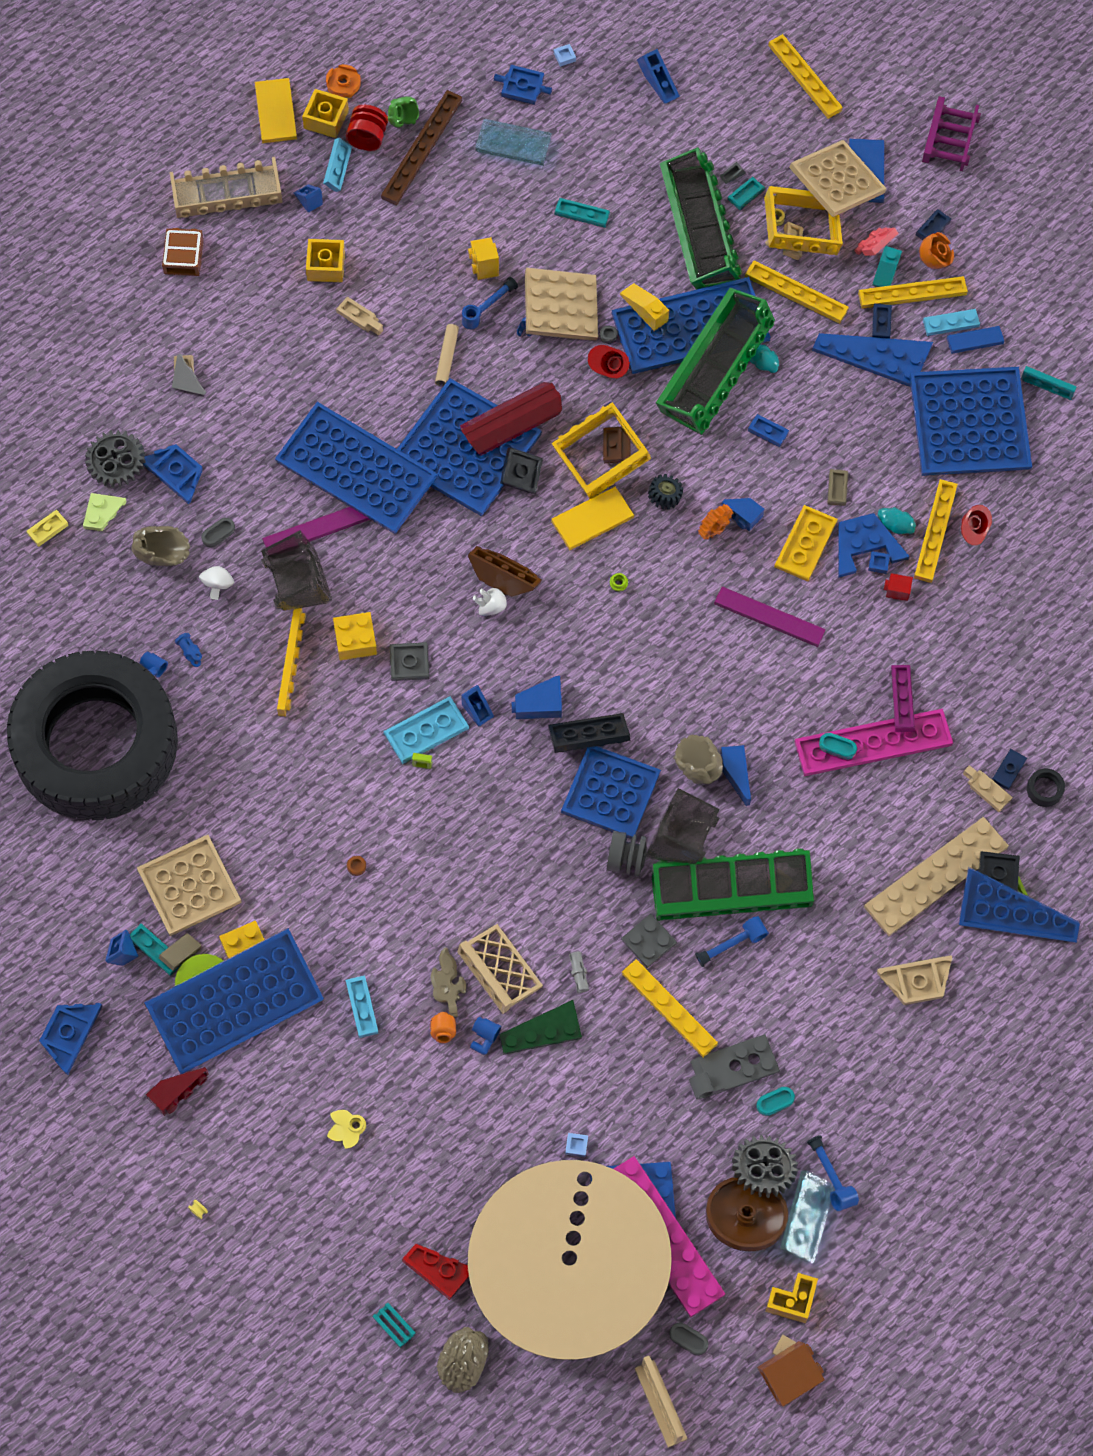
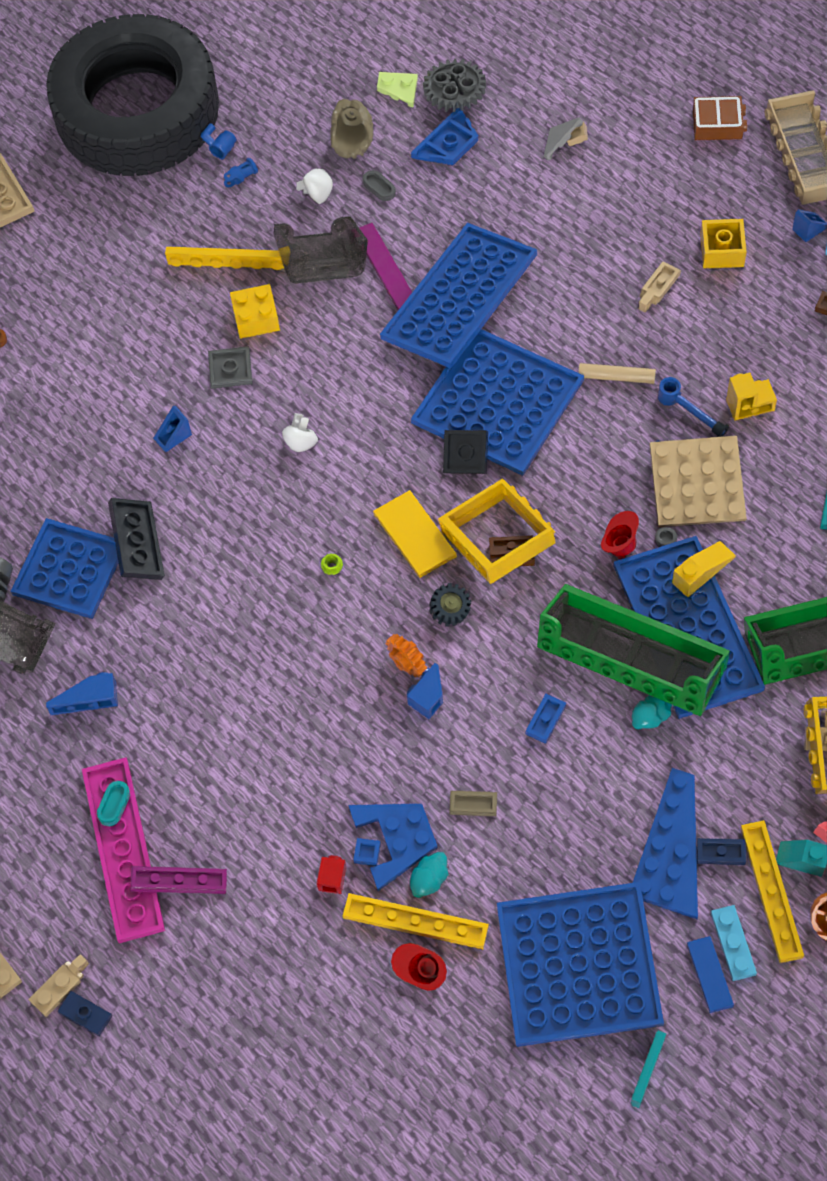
camera: 95 degrees right, 5 degrees down
light yellow plate [26,510,69,547] -> none
medium azure tile [384,696,469,764] -> none
lime tile [412,753,433,769] -> none
dark red piece [460,382,562,456] -> none
reddish brown wedge [468,546,542,597] -> none
blue slope [511,676,562,719] -> none
dark tan hair [673,734,723,784] -> none
magenta tile [714,586,826,647] -> none
yellow plate [745,260,849,324] -> none
yellow tile [774,505,838,581] -> none
black tyre [1026,768,1065,807] -> none

